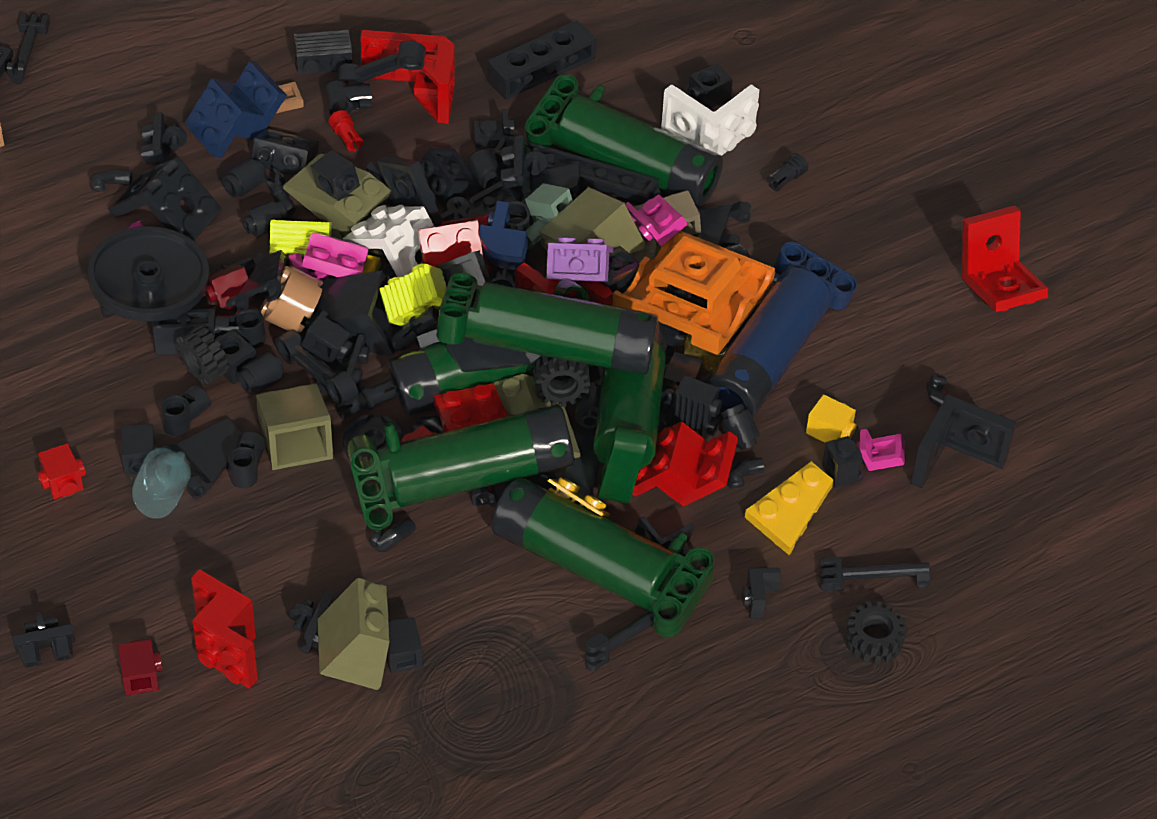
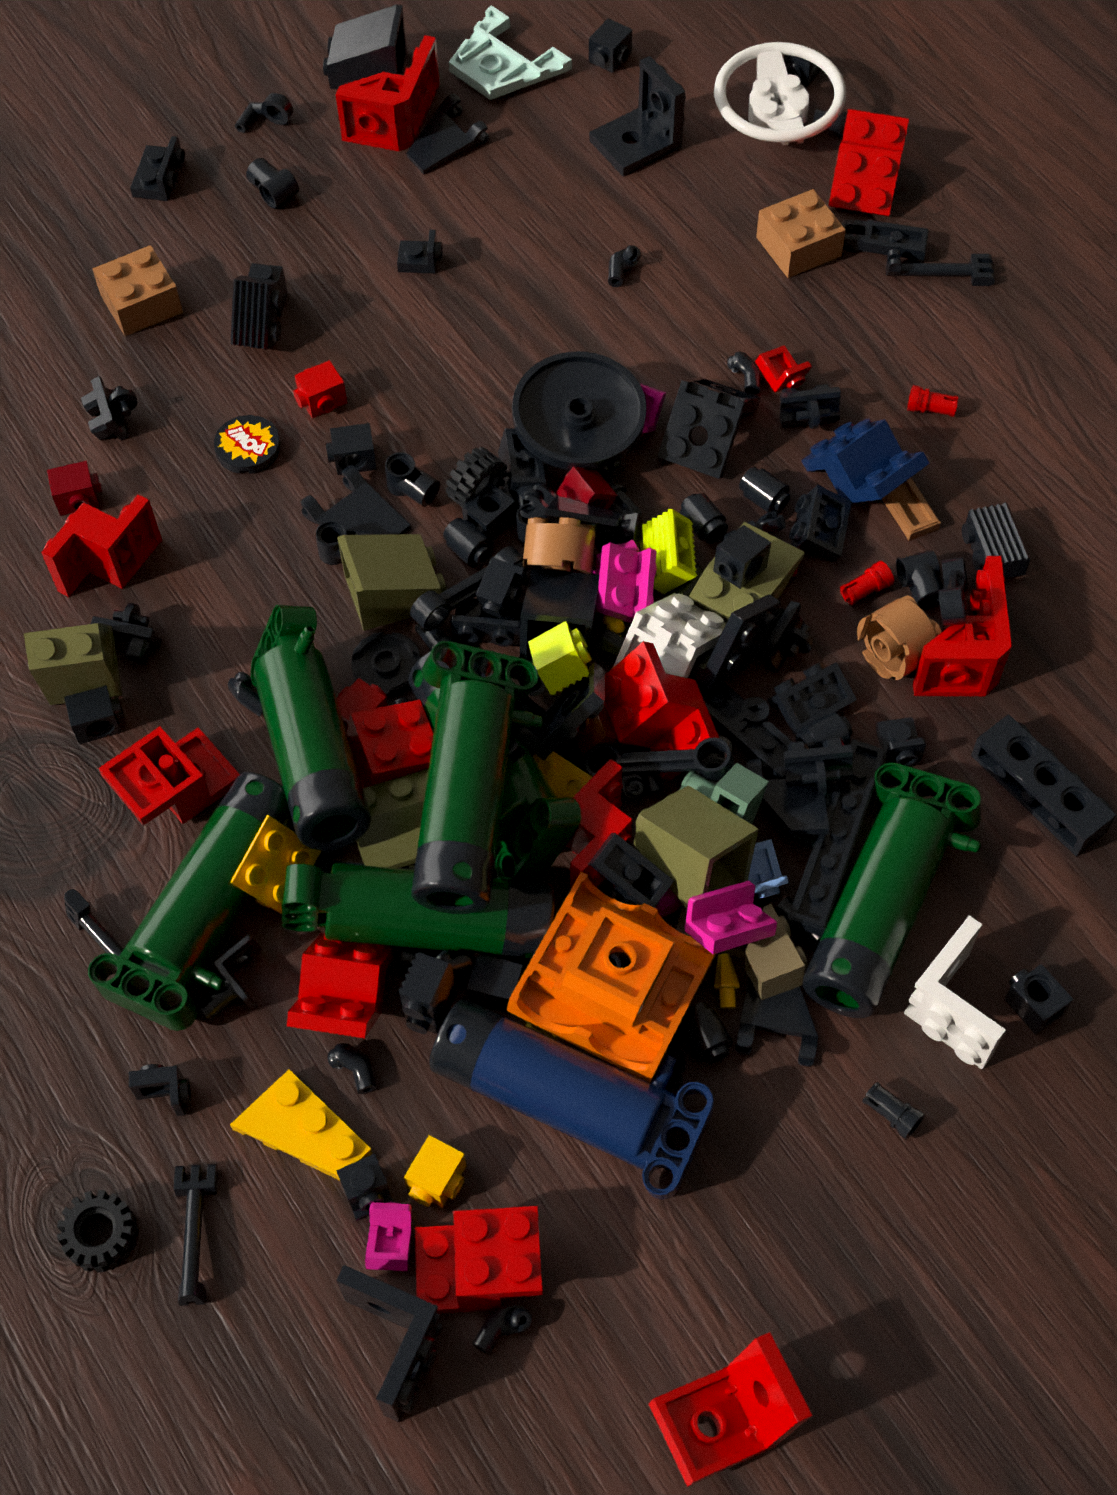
camera: 90 degrees right, 10 degrees up
clear light blue piece [132,448,191,519] -> none
dark blue brick [480,201,528,271] -> none
medium lavender bracket [546,238,613,282] -> none
black brick [720,402,760,450] -> none
none -> red bracket [98,726,240,826]
none -> tile [214,415,280,474]
none -> red bracket [415,1206,543,1314]
none -> red bracket [755,345,812,393]
none -> medium nougat brick [857,595,941,681]
none -> red pin [907,385,958,417]

